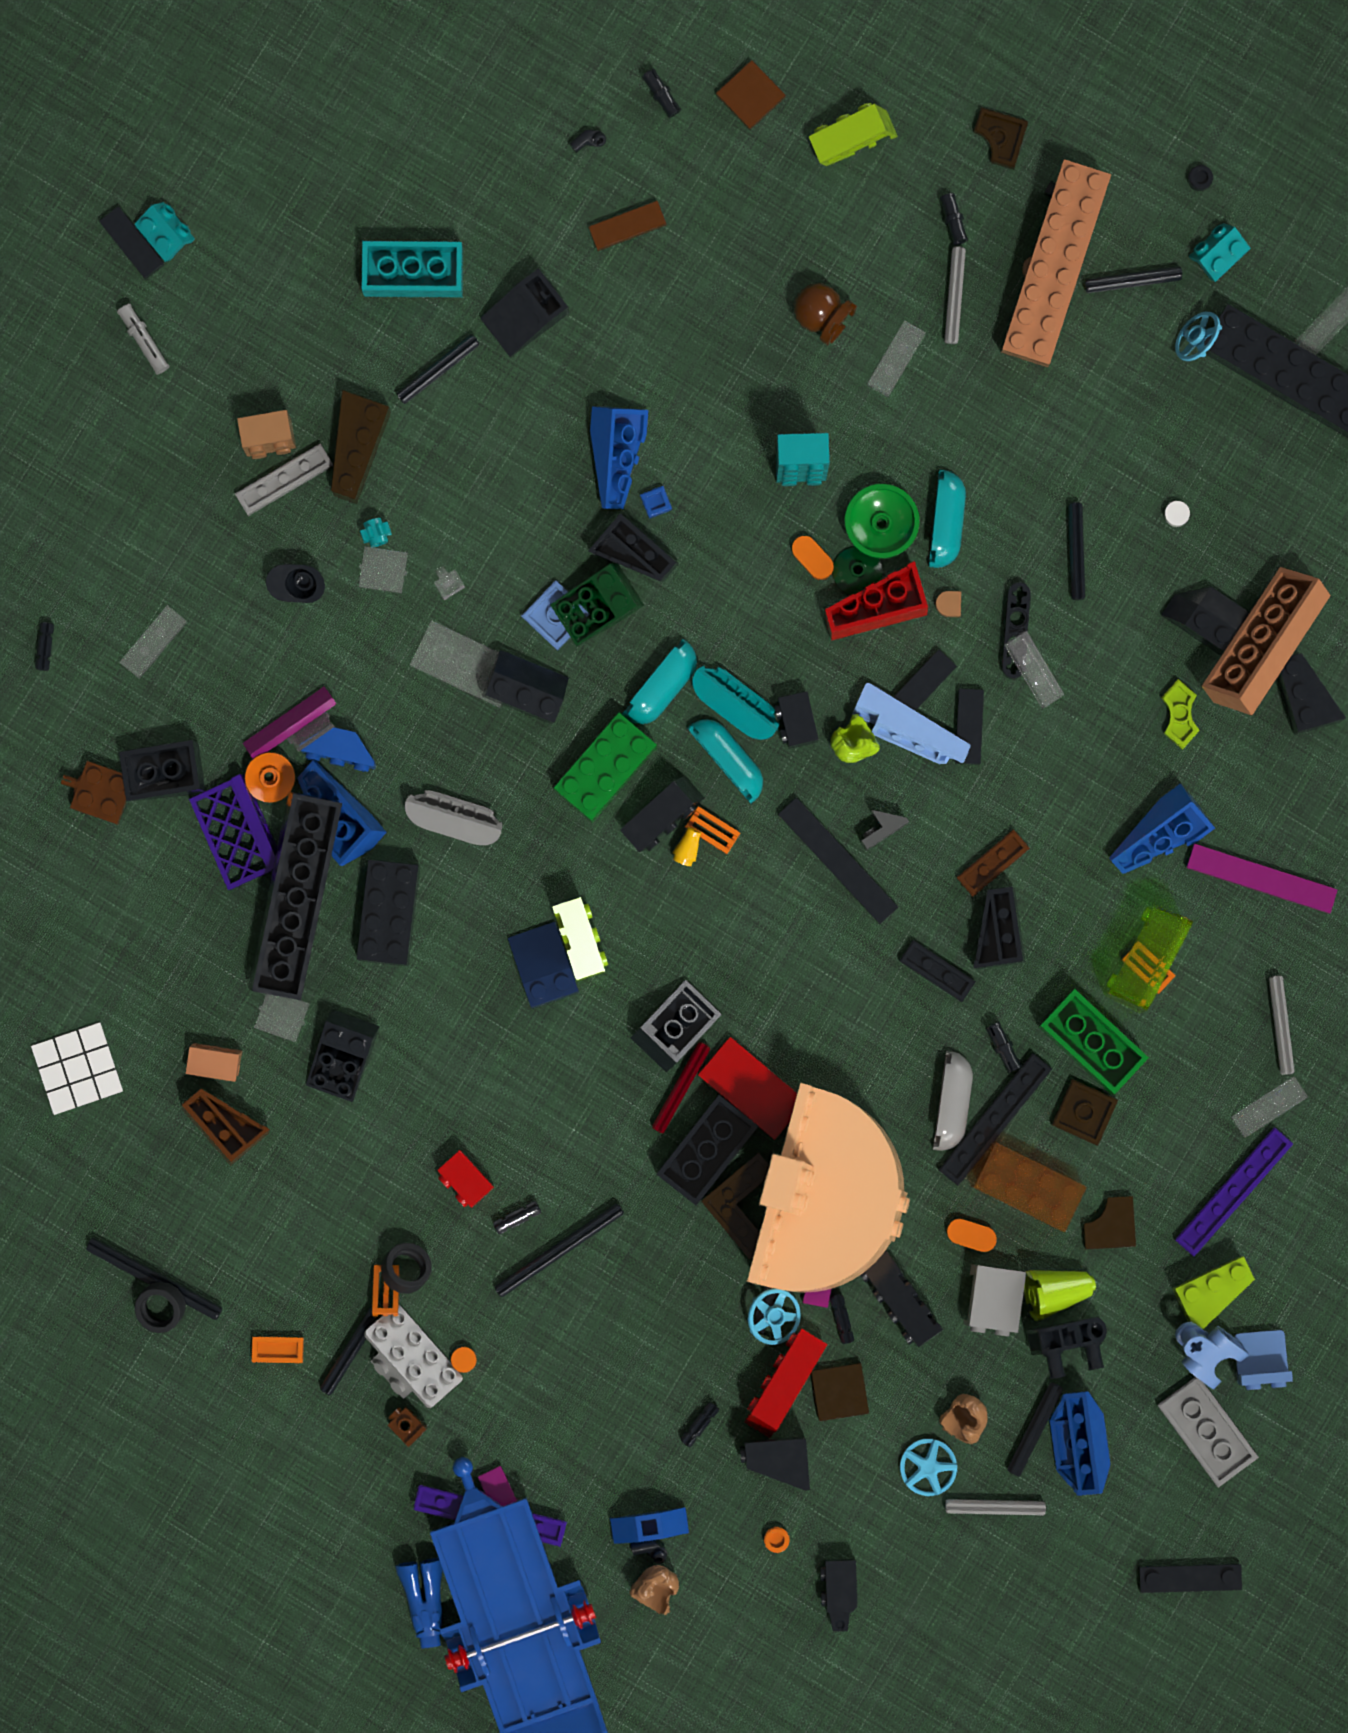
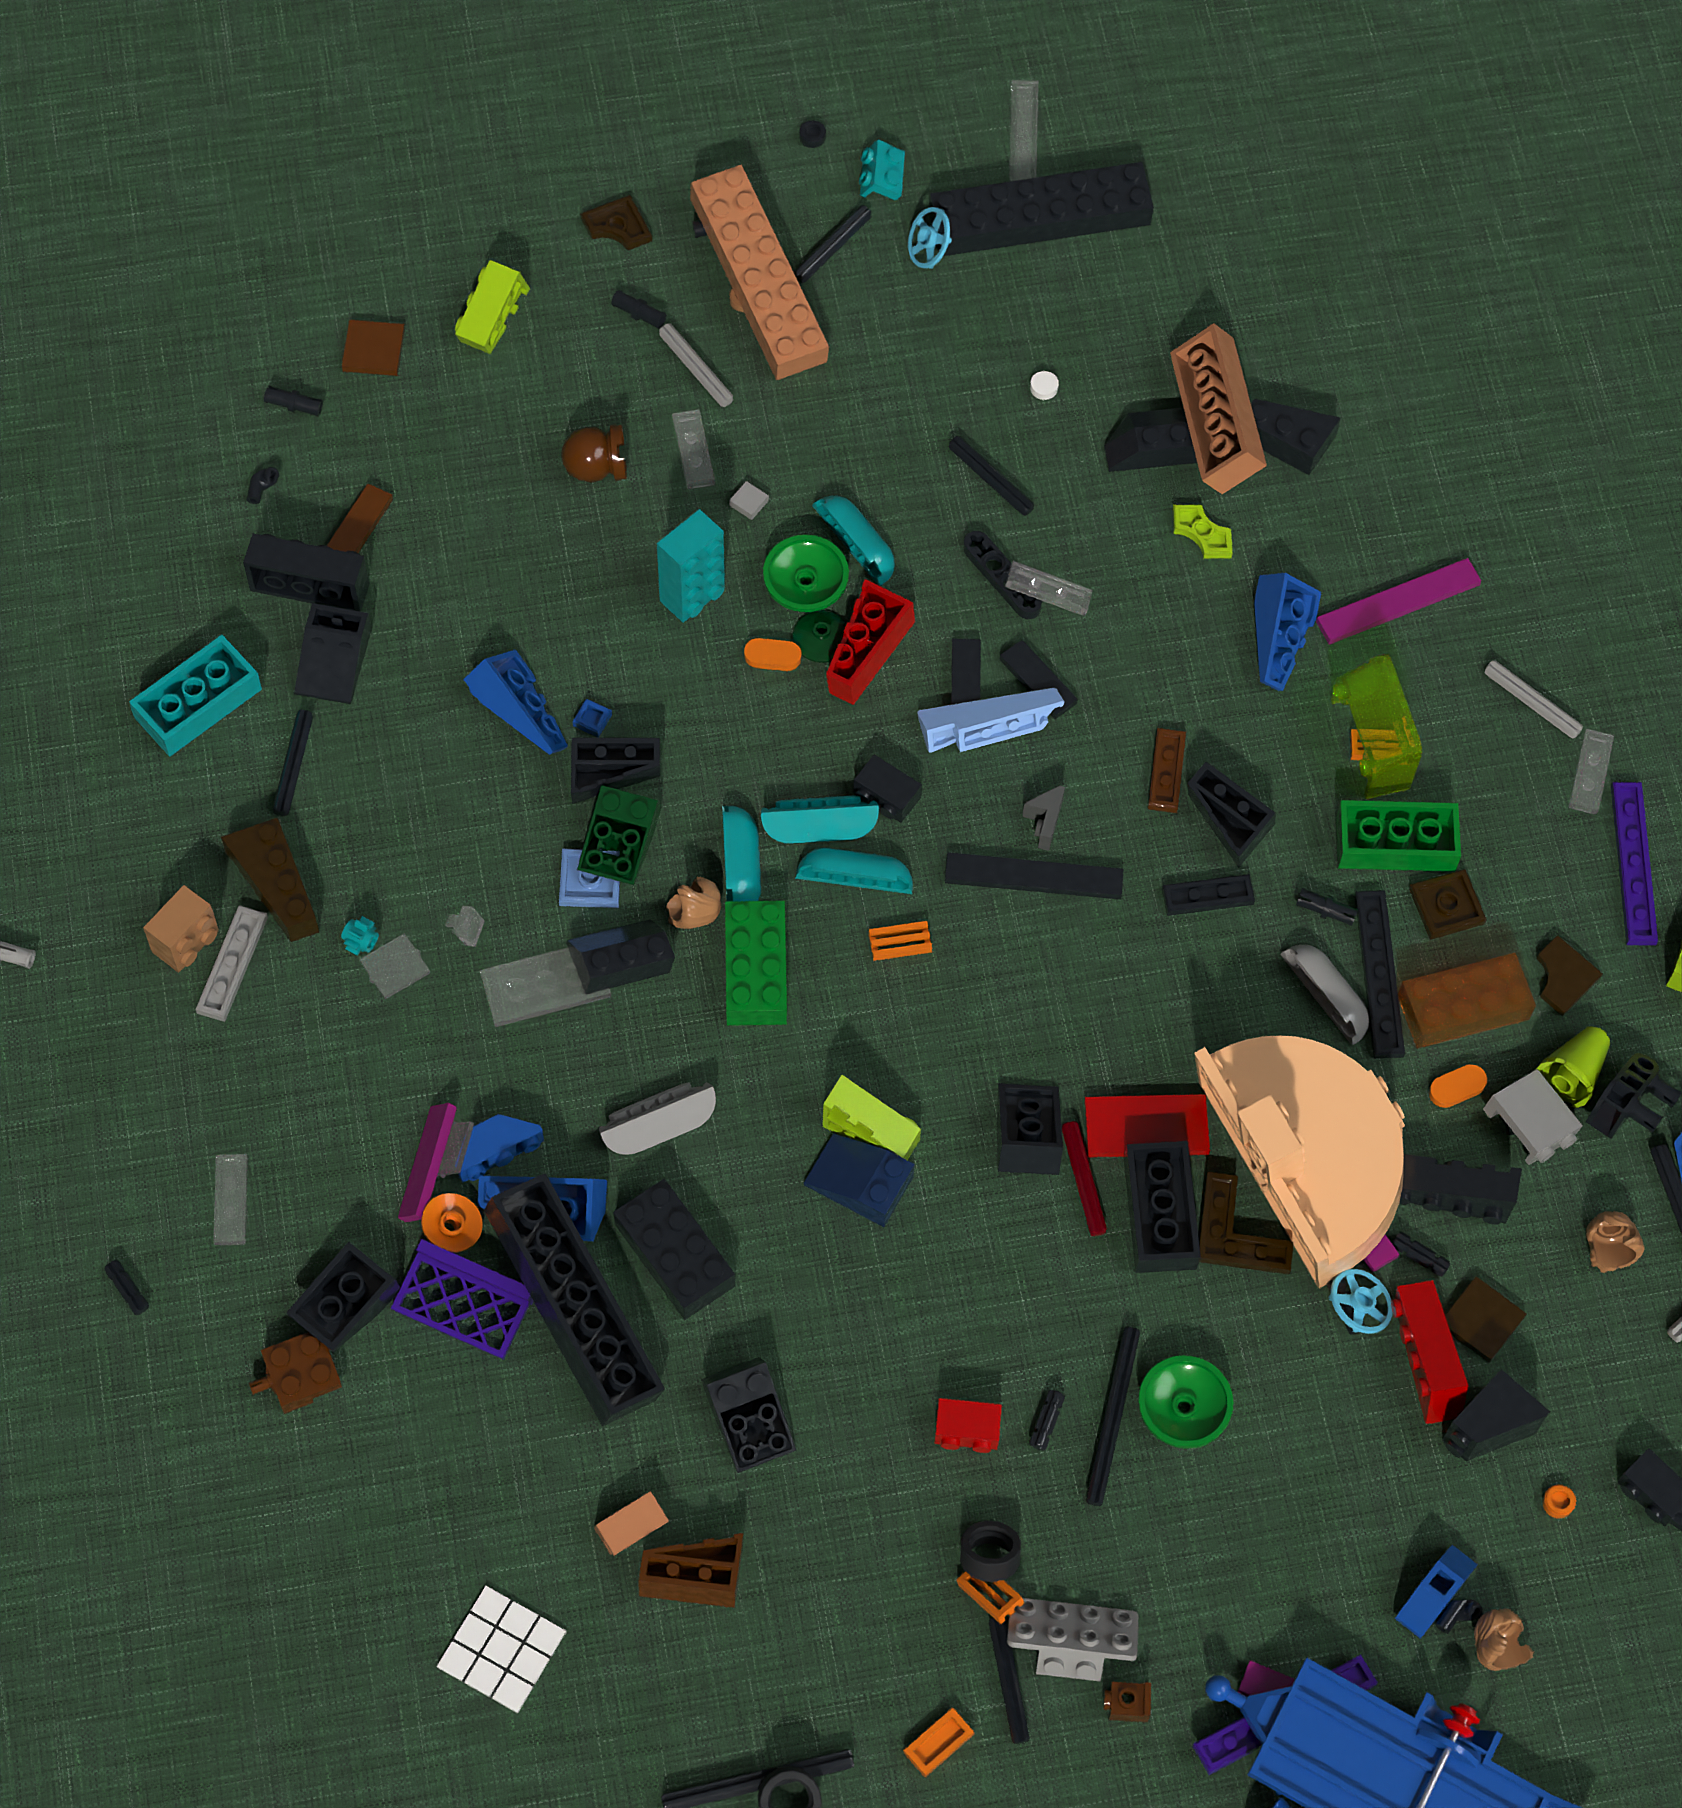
camera: 45 degrees left, 20 degrees down
clear piece [254,994,310,1042] -> none
black piece [266,564,325,603] -> none
orange tile [451,1347,477,1373] -> none
black wedge [620,776,705,853] -> none
yellow cone [673,827,701,866] -> none
black axle [680,1402,719,1447] -> none
lime hair [830,713,880,763] -> none
medium azure wheel [900,1439,957,1496] -> none
medium nougat tile [936,591,961,618] -> none
none -> black brick [243,533,370,611]
none -> medium nougat hair [666,877,721,929]
none -> light grey tile [729,481,769,520]
none -> green dish [1138,1356,1234,1449]

